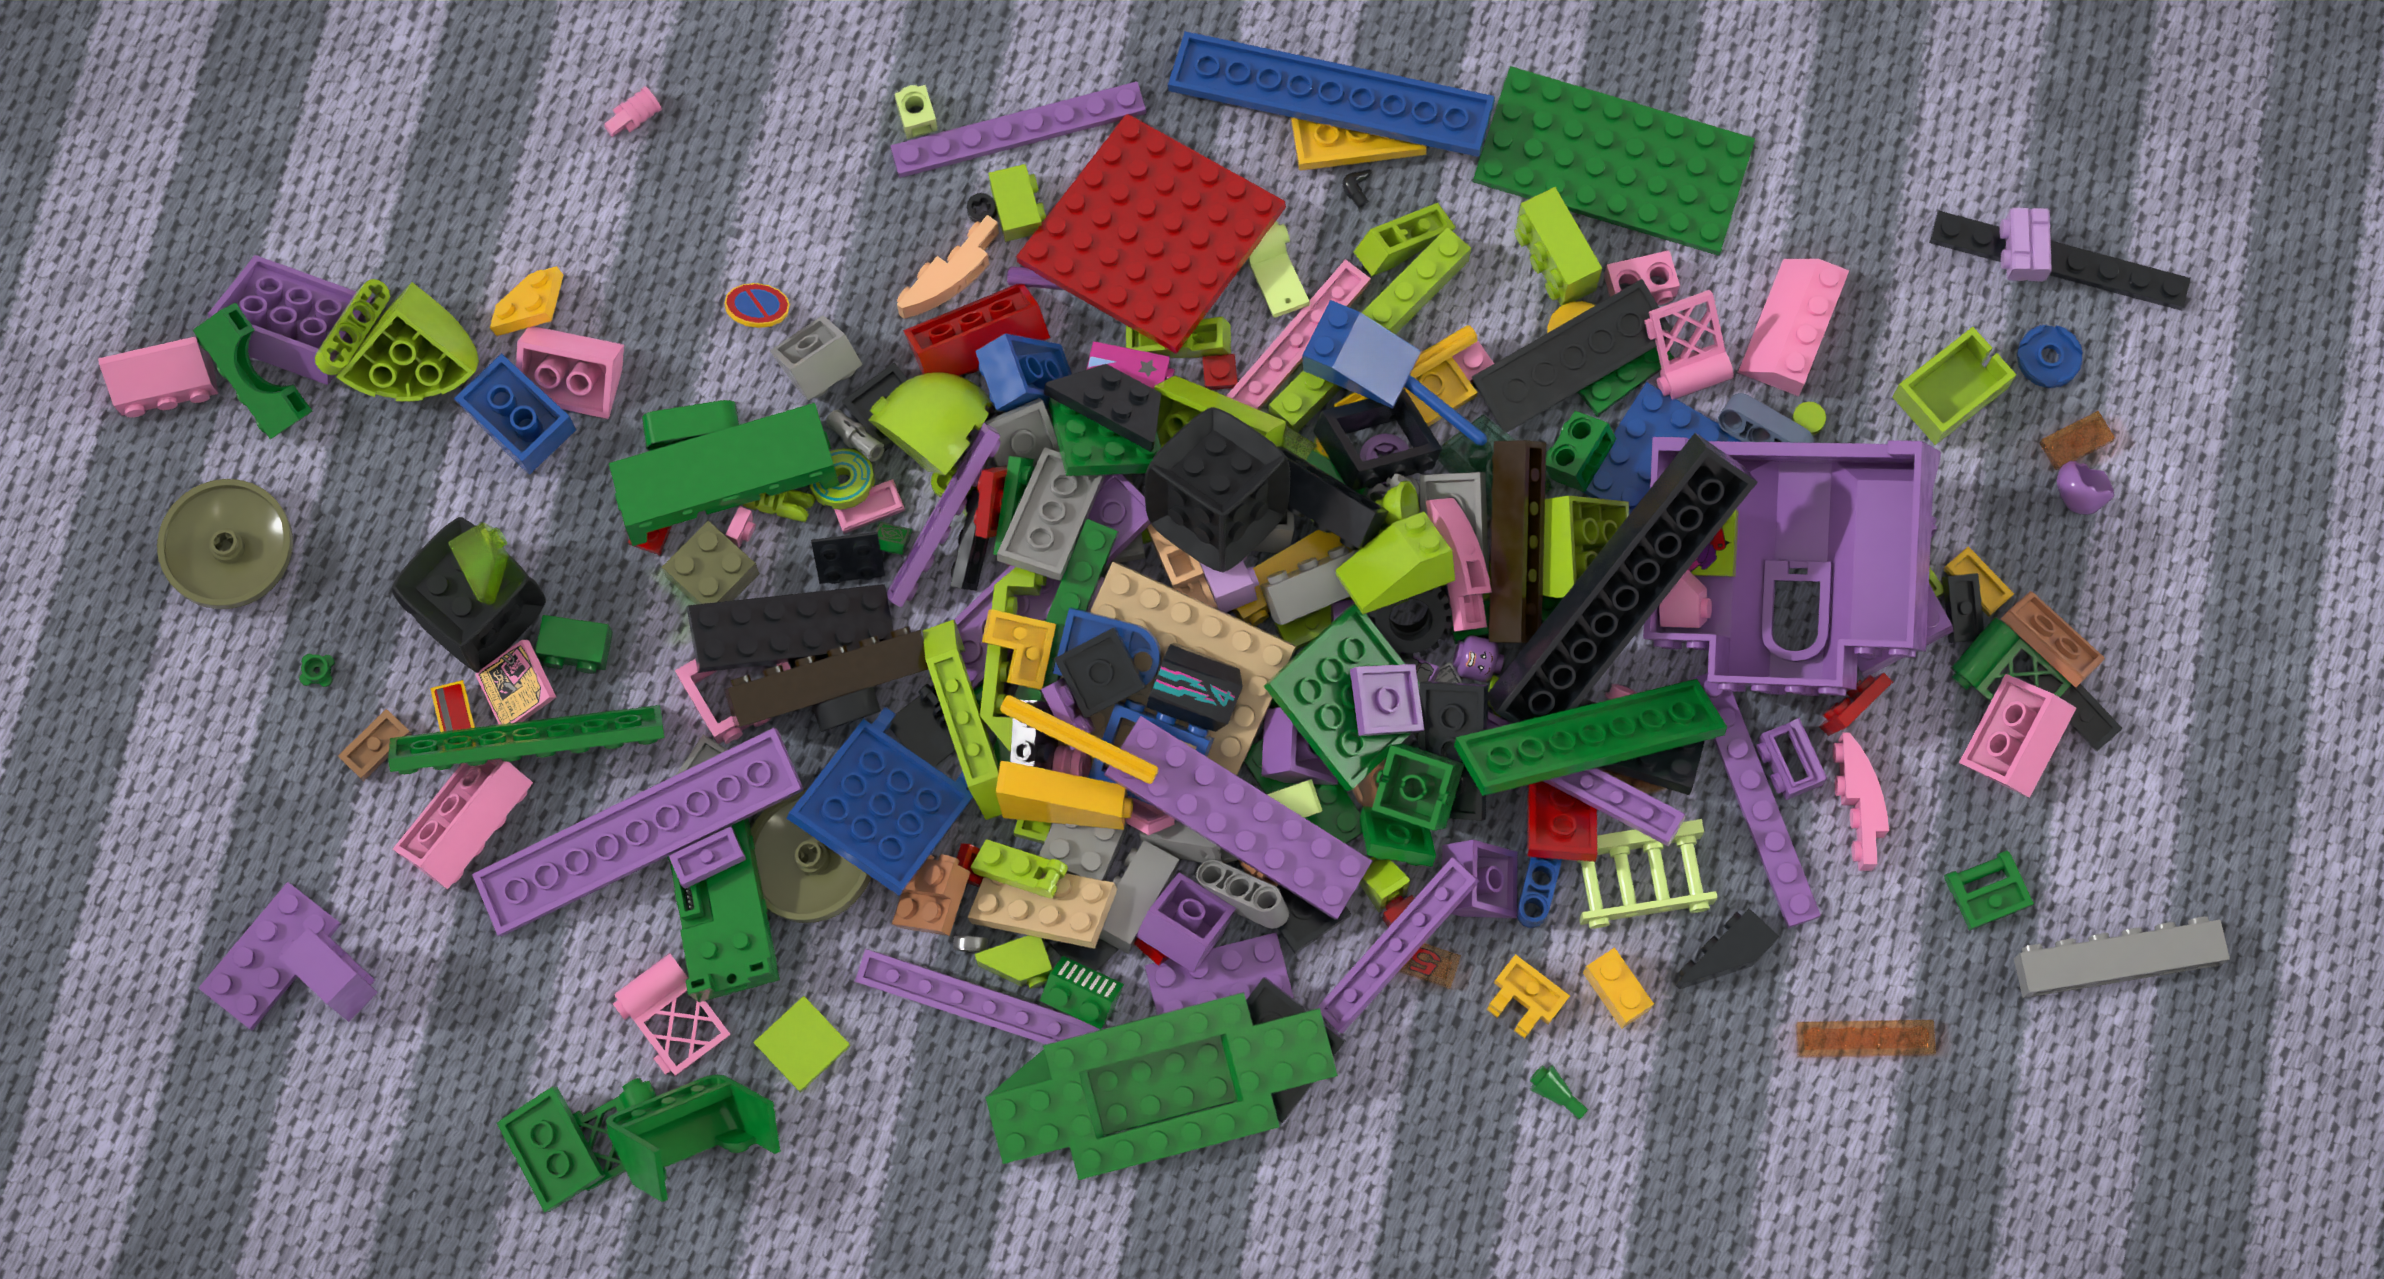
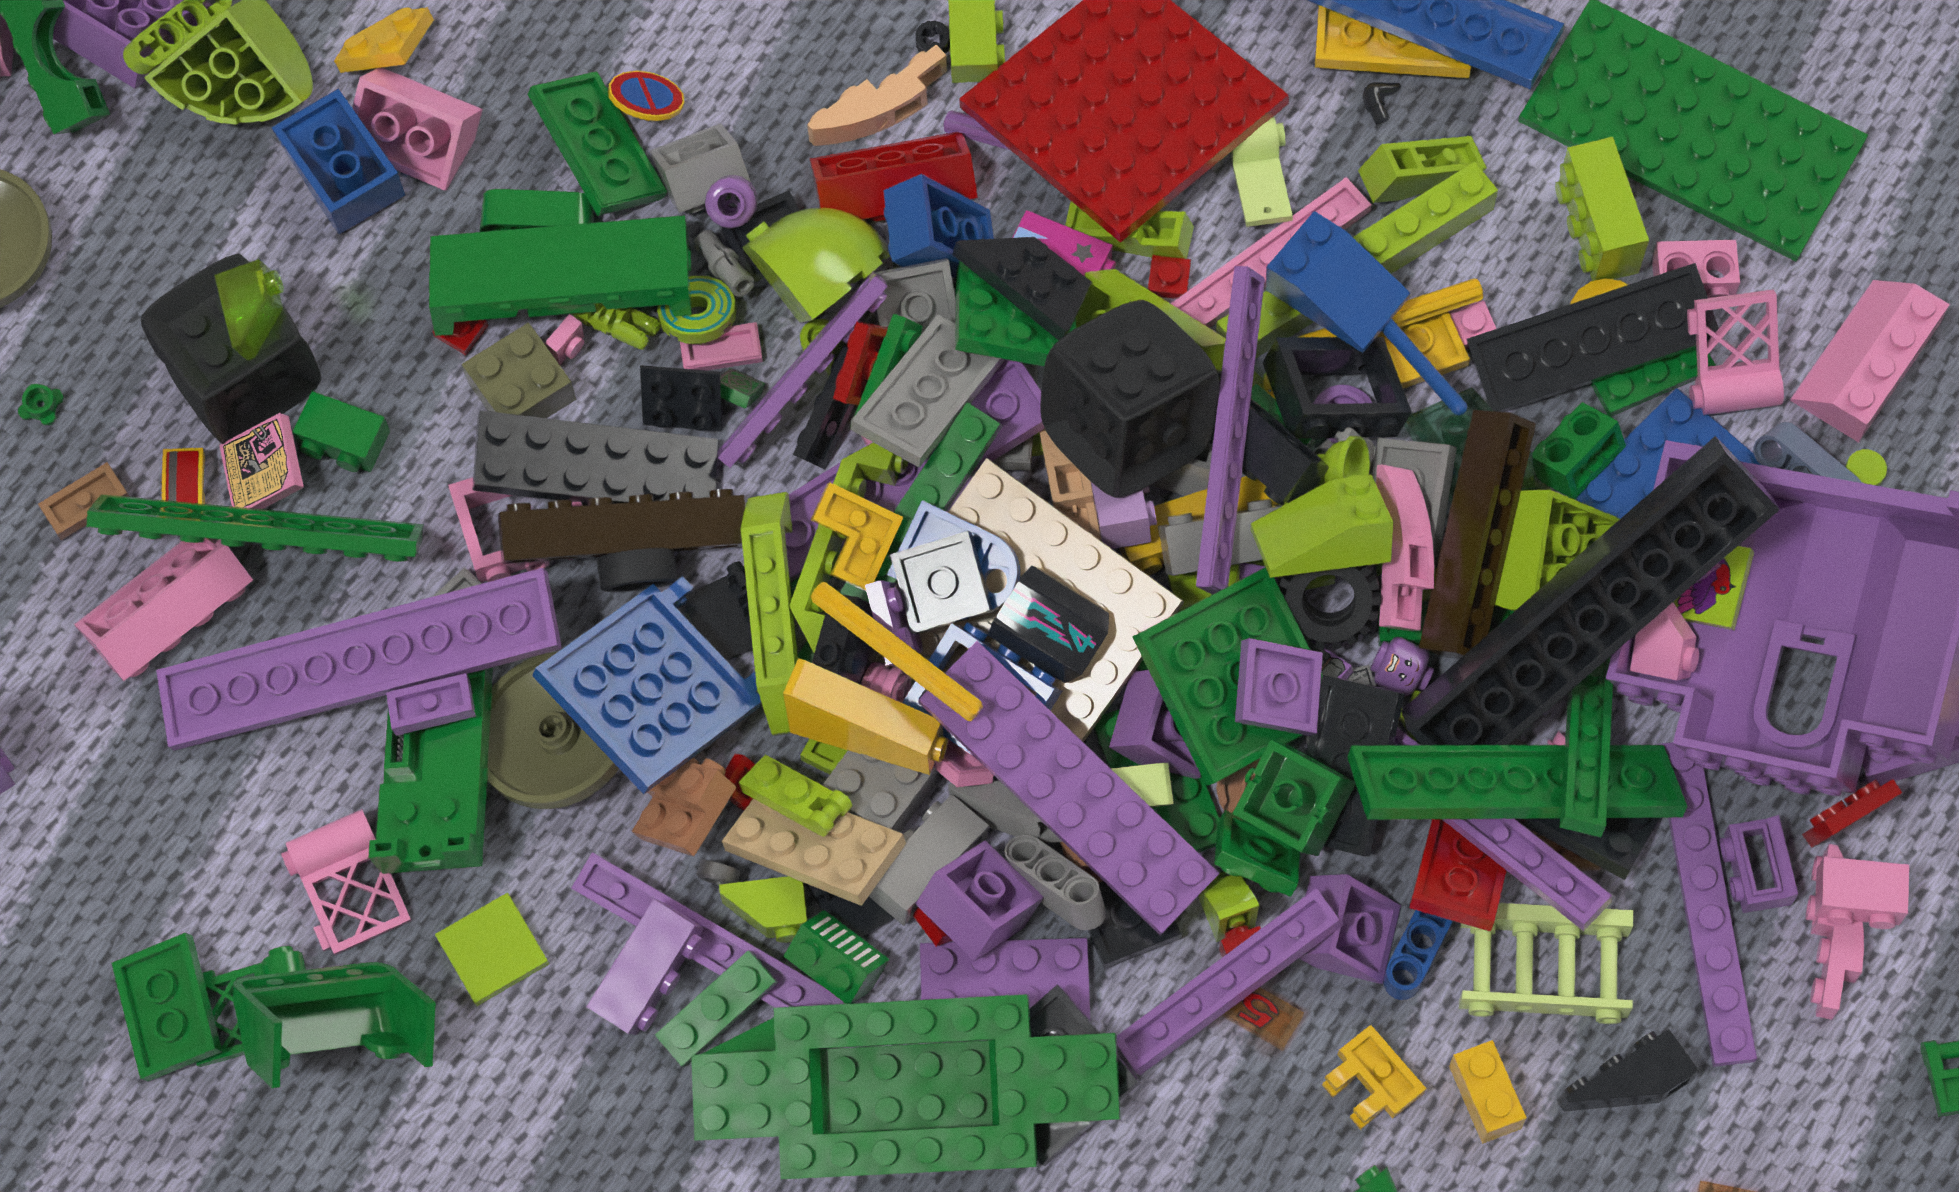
camera: 15 degrees right, 5 degrees down
none -> green tile [527,71,668,216]
none -> brick [586,899,704,1035]
none -> green plate [655,950,779,1067]
none -> medium lavender head [705,175,758,228]
none -> medium lavender tile [1196,266,1265,594]
none -> green plate [1560,656,1613,837]
none -> bright pink brick [1815,856,1909,929]

